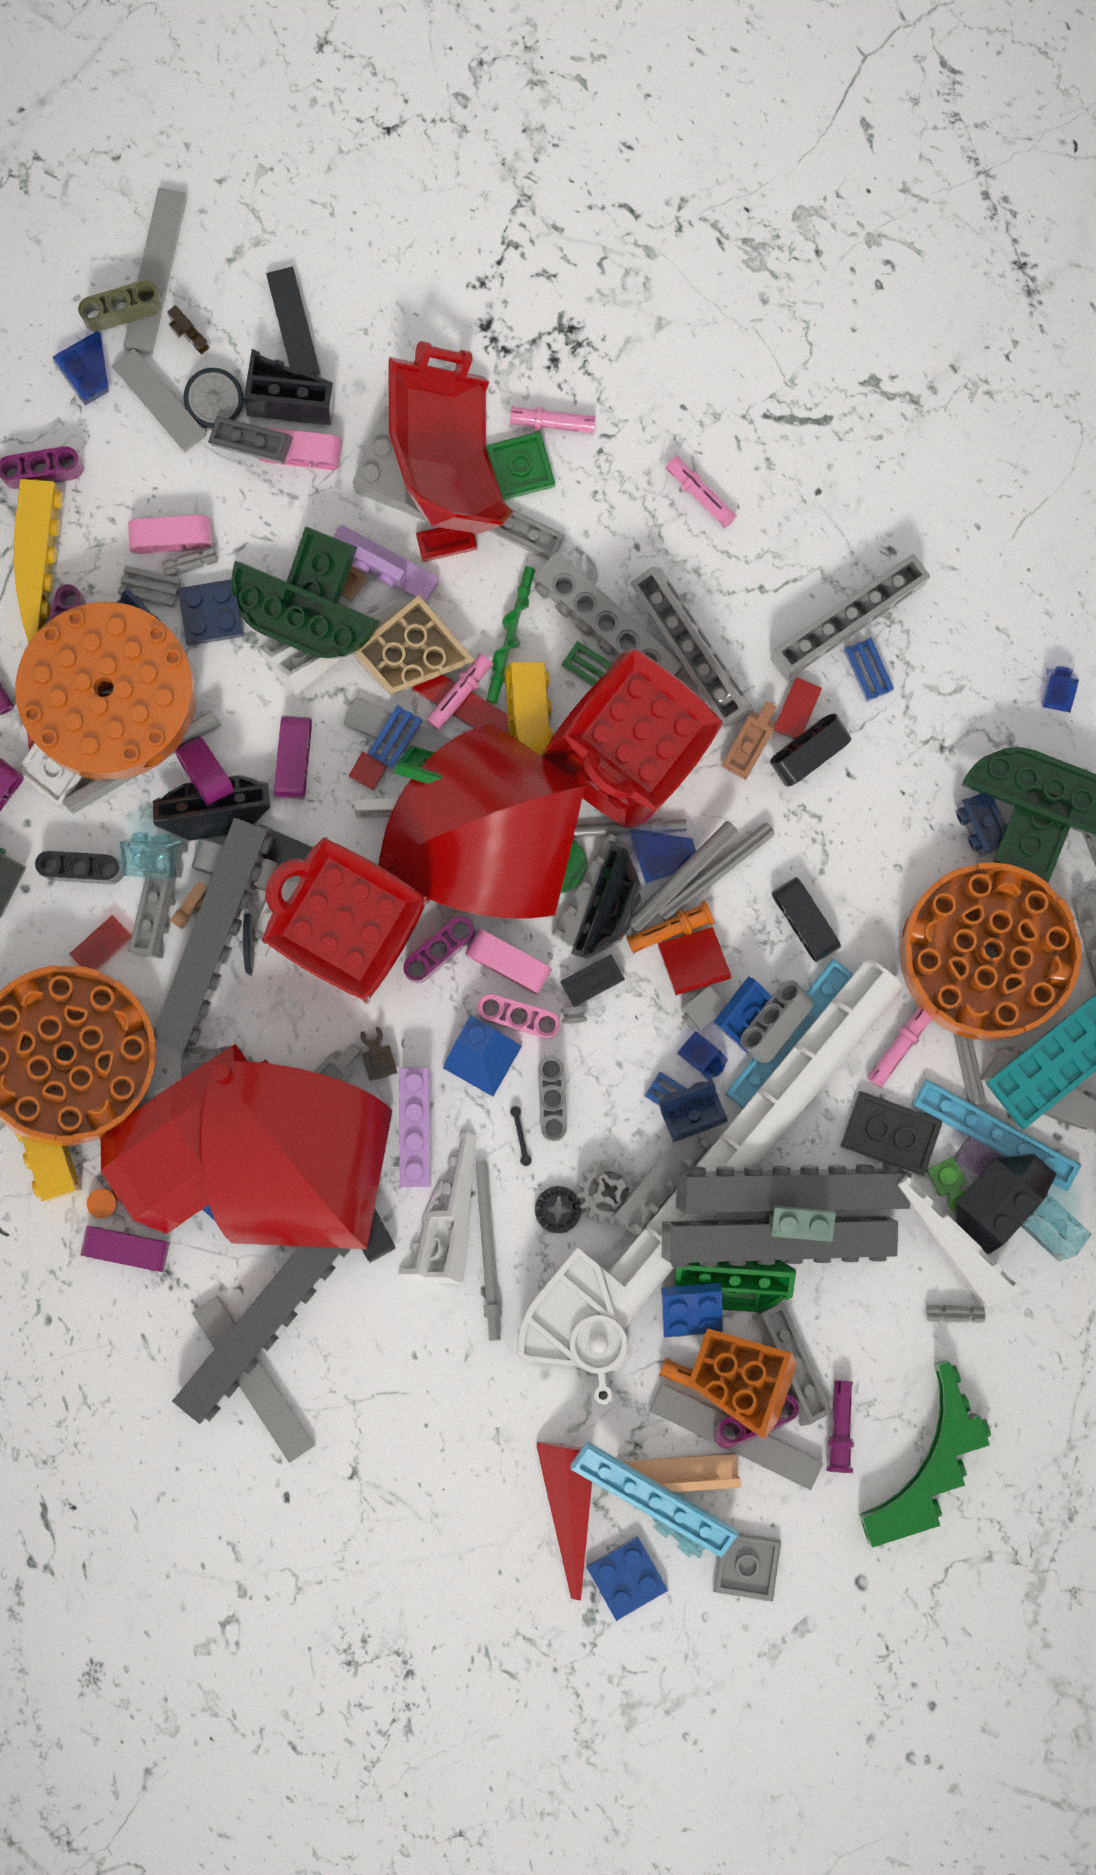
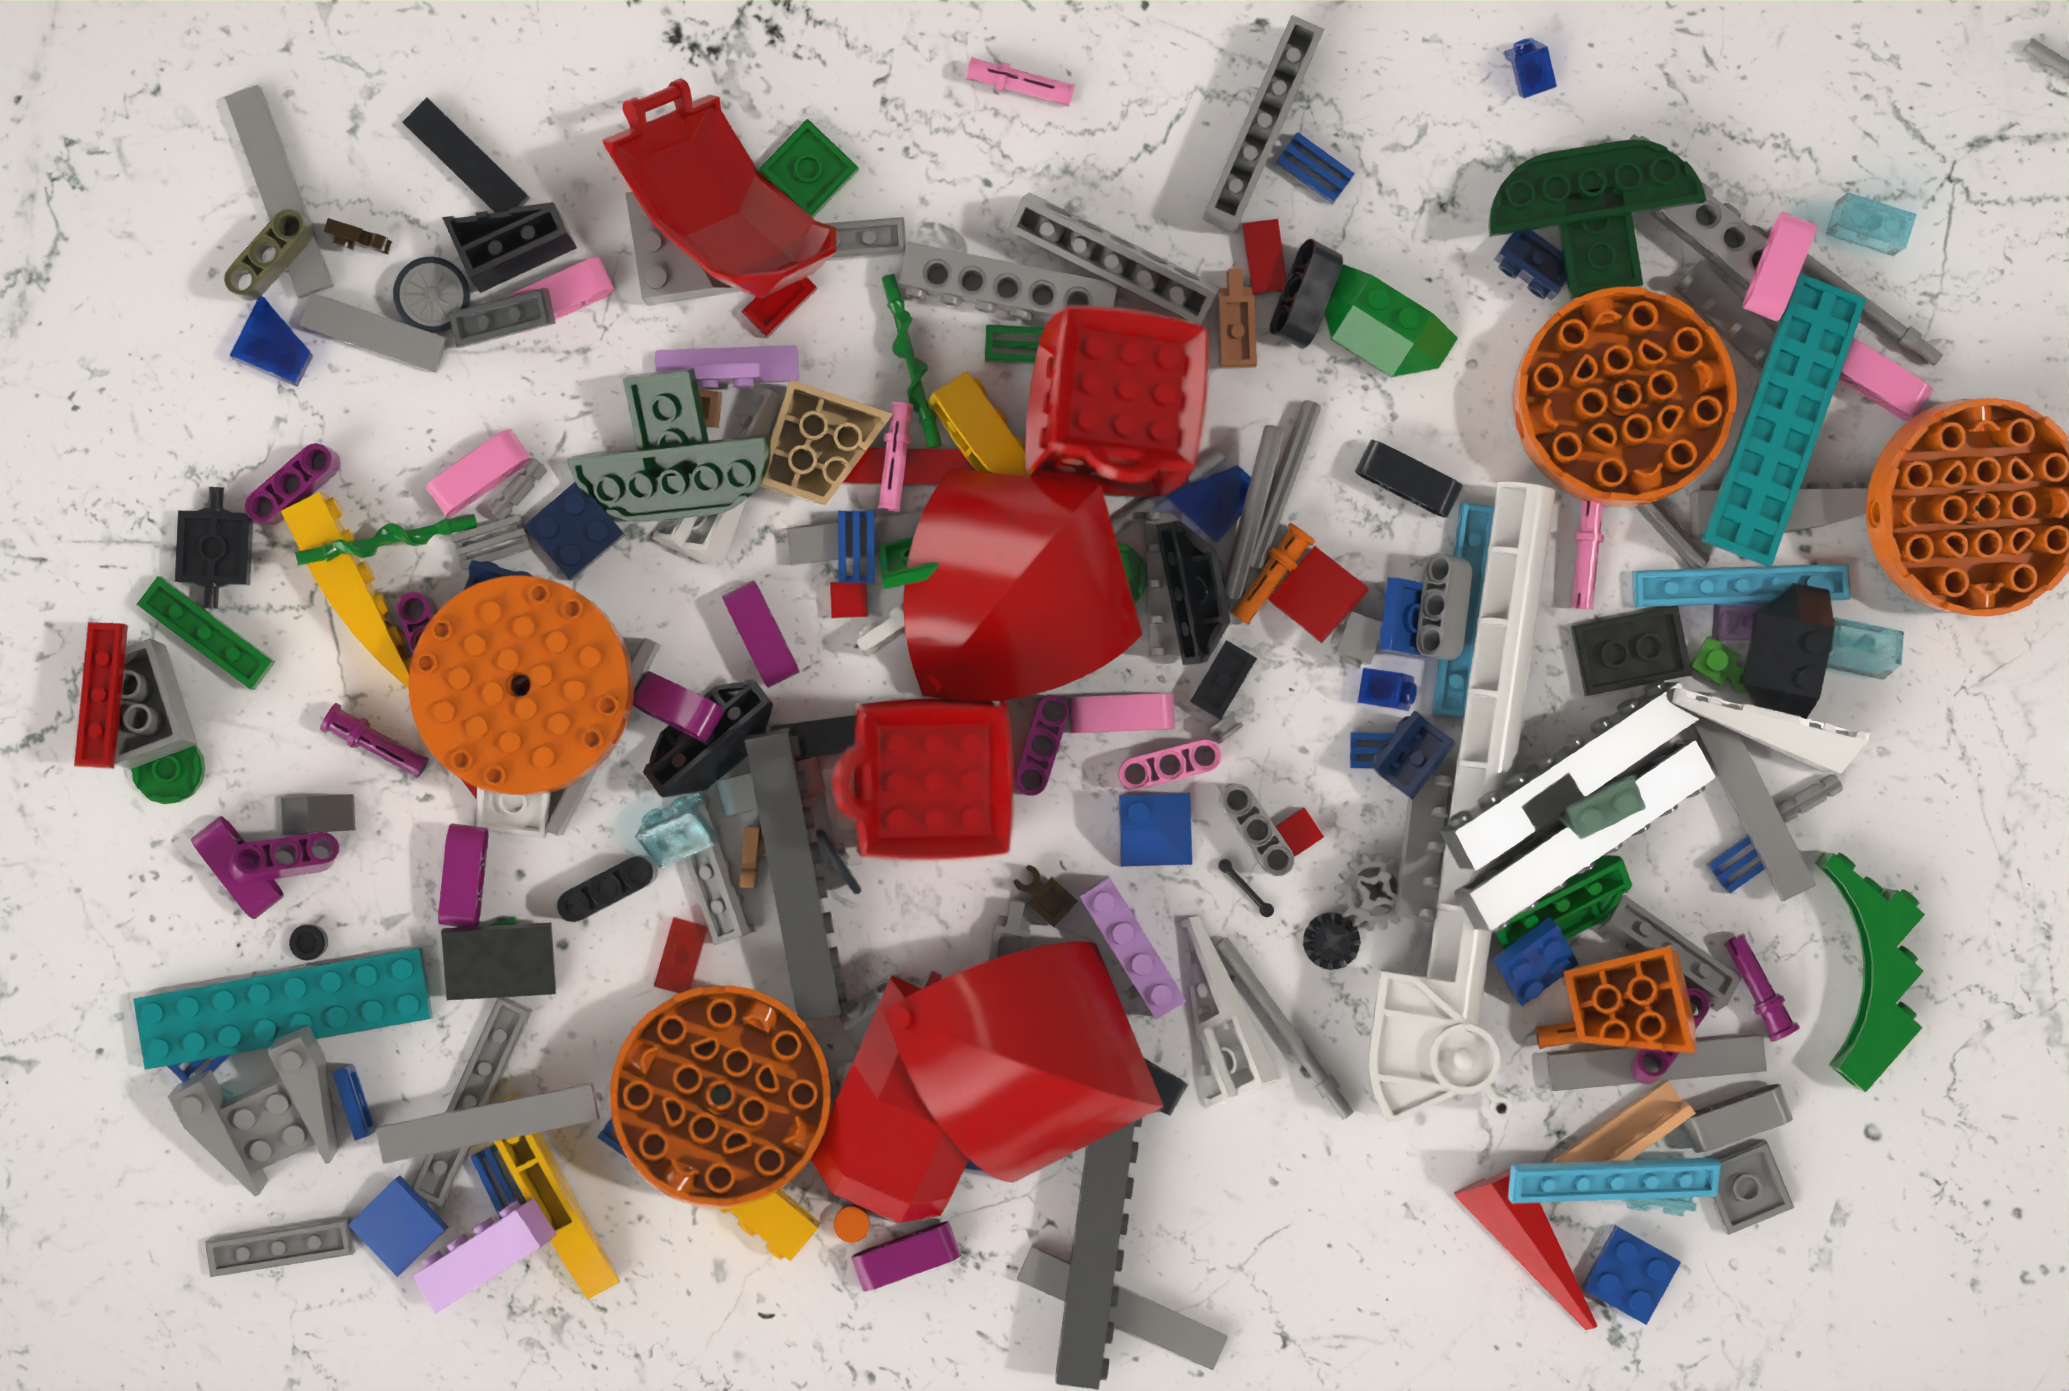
camera: 30 degrees left, 5 degrees up
bright pink pin [510,406,596,434] -> none
none -> green piece [295,514,477,566]
none -> red tile [1275,807,1324,857]
none -> green wedge [1324,264,1458,378]
none -> light grey beam [1684,1084,1793,1153]
none -> light grey tile [1692,692,1816,901]
none -> blue tile [1707,835,1765,894]

